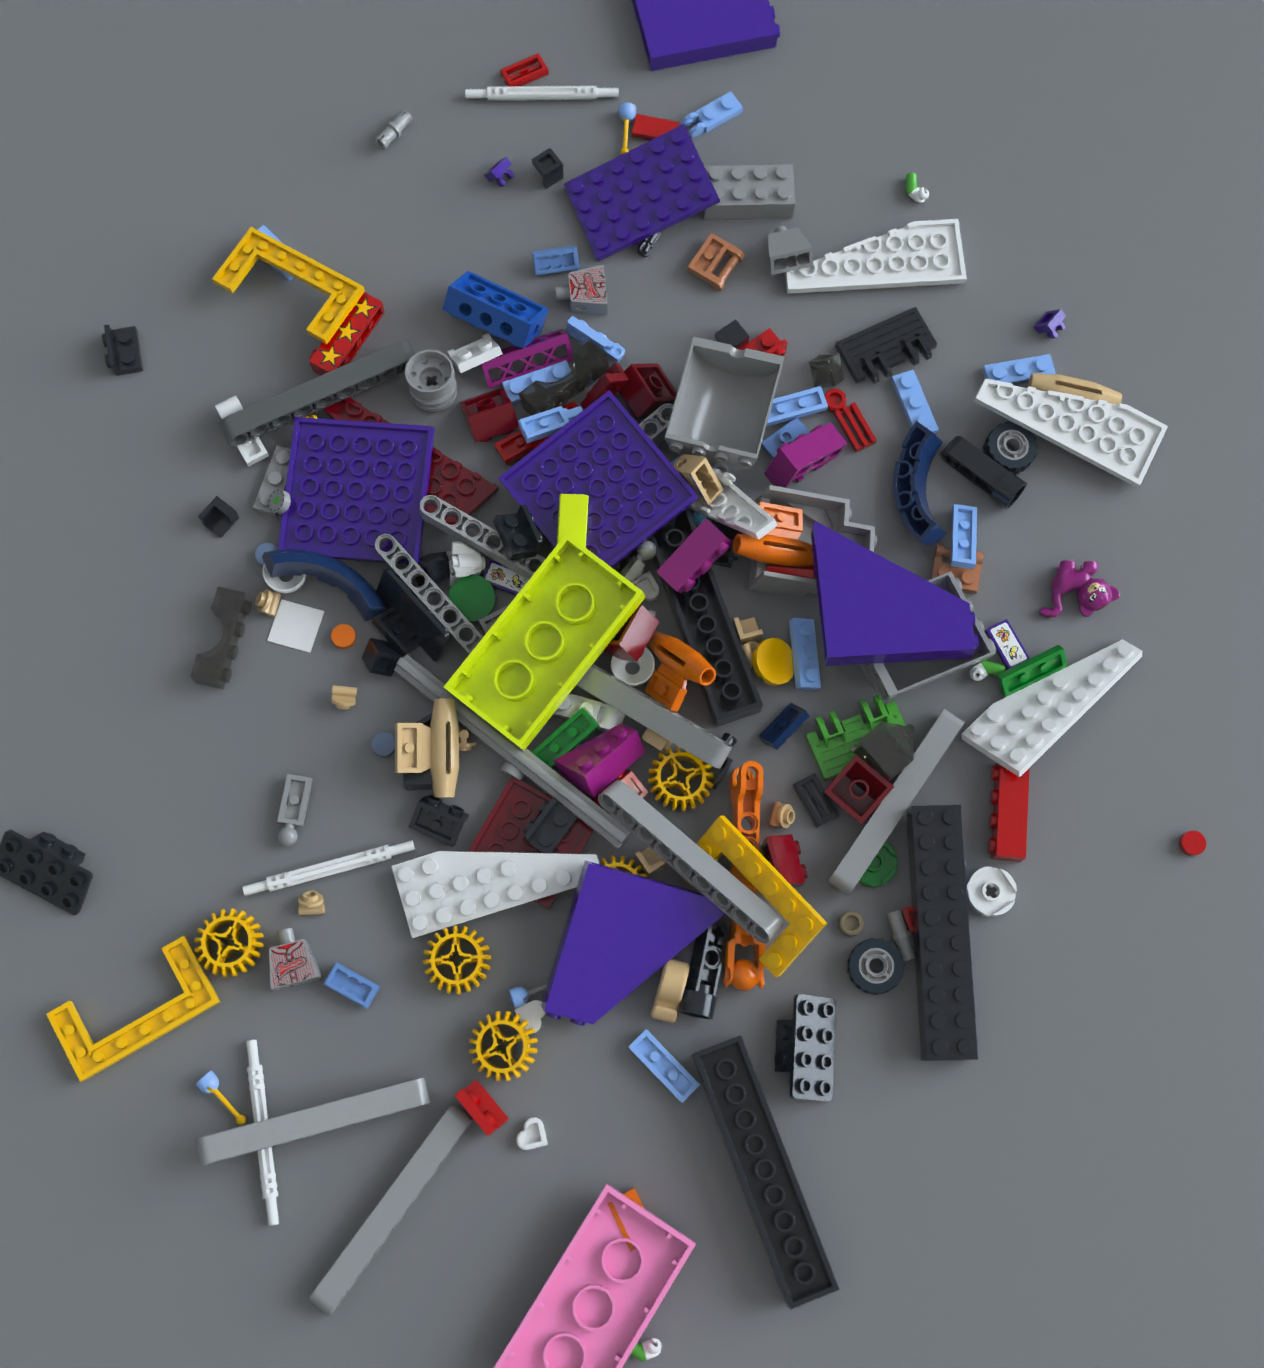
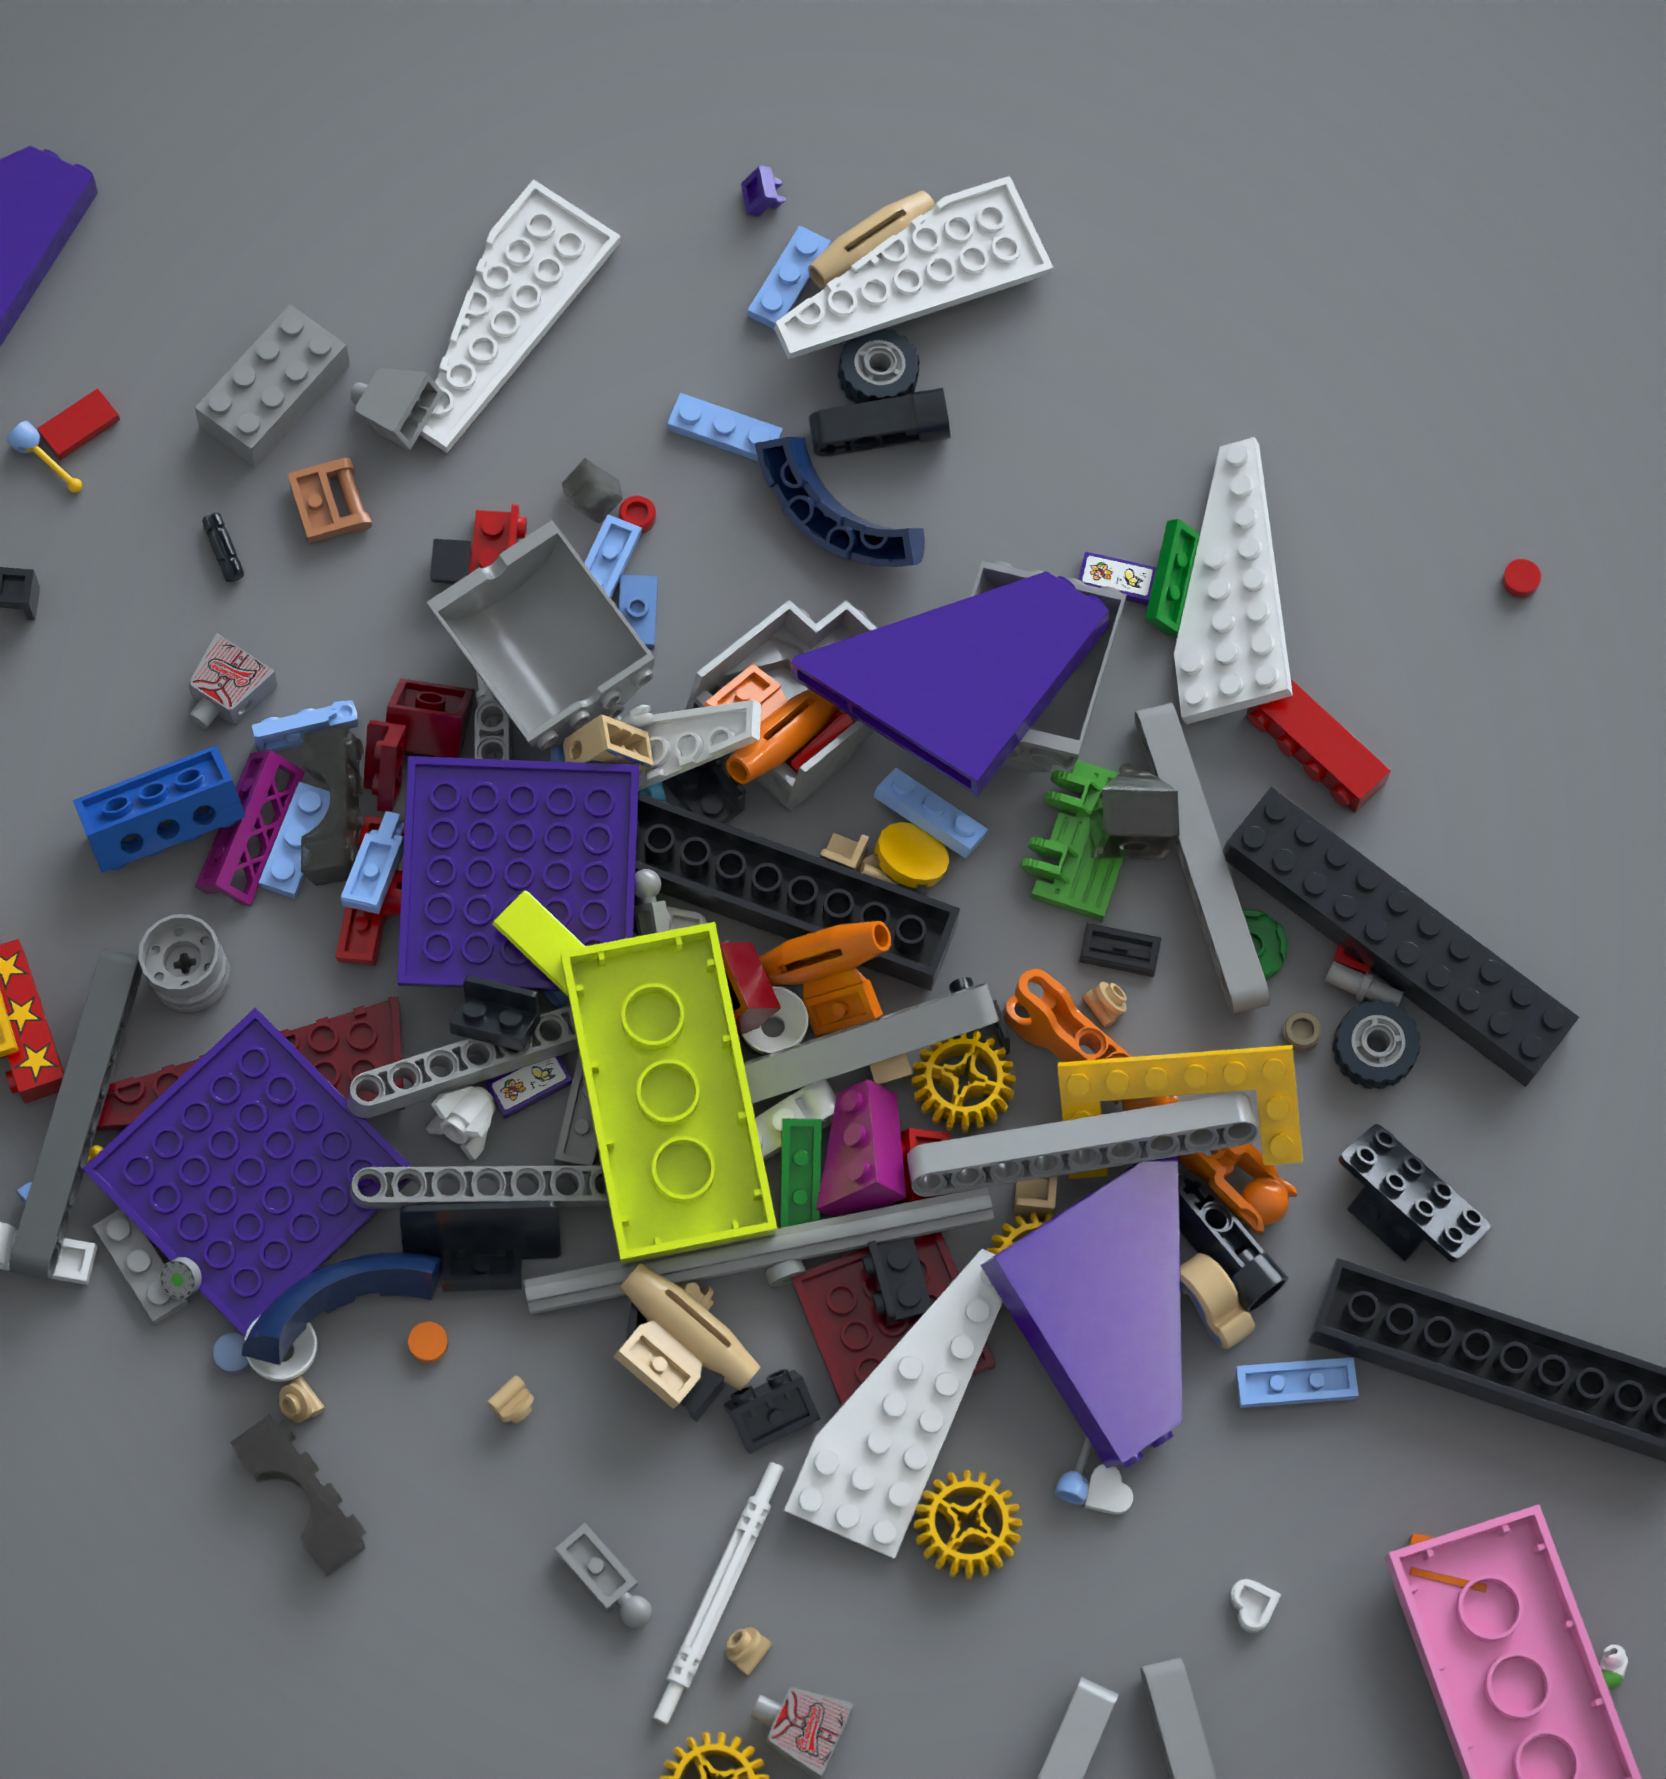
camera: 50 degrees left, 5 degrees down
black panel [198,496,239,538] -> none
white sticker [267,599,325,653] -> none
medium blue plate [323,962,380,1009] -> none
black panel [362,638,400,677] -> none
sand blue tile [371,732,395,758] -> none
black panel [416,552,451,586] -> none
white plate [447,333,502,373] -> none
green tile [448,574,497,622] -> none
red bracket [455,1080,508,1136] -> none
dark red slope [459,388,519,442] -> none
yellow gear [469,1011,538,1081] -> none
medium blue plate [532,245,580,276] -> none
dark purple plate [564,124,720,262] -> none
magenta wedge [656,518,733,593] -> none
light blue hinge [681,91,743,138] -> none
dark blue plate [759,703,809,750] -> none
dark red slope [761,834,808,888] -> none
magenta wedge [764,422,847,488] -> none
dark red slope [824,754,894,824] -> none
red tile [834,402,877,453] -> none
black hinge [835,307,937,384] -> none
arm [906,173,929,203] -> none
nougat plate [930,544,984,594] -> none
light blue plate [950,504,977,569] -> none
white plate [966,867,1017,917] -> none
arm [970,661,1005,681] -> none
magenta animal [1039,561,1120,618] -> none

